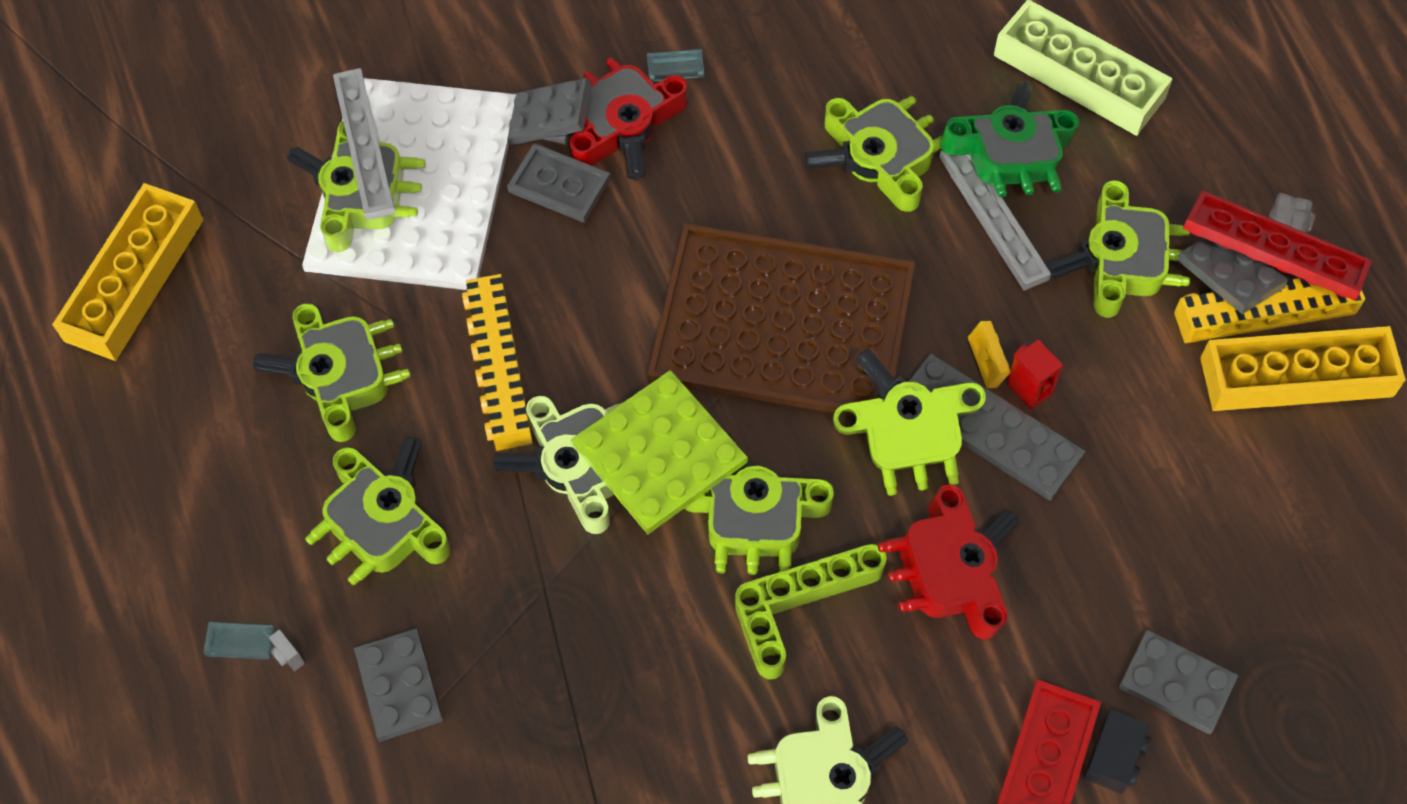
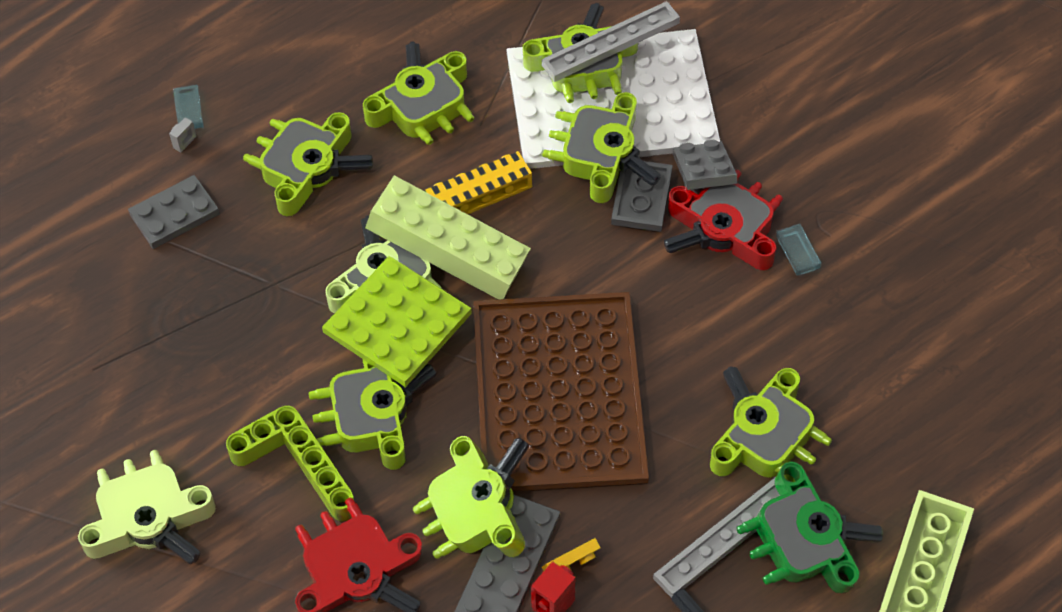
camera: 75 degrees right, 5 degrees down
none -> yellowish green brick [365,175,531,299]
none -> piece [542,92,661,203]

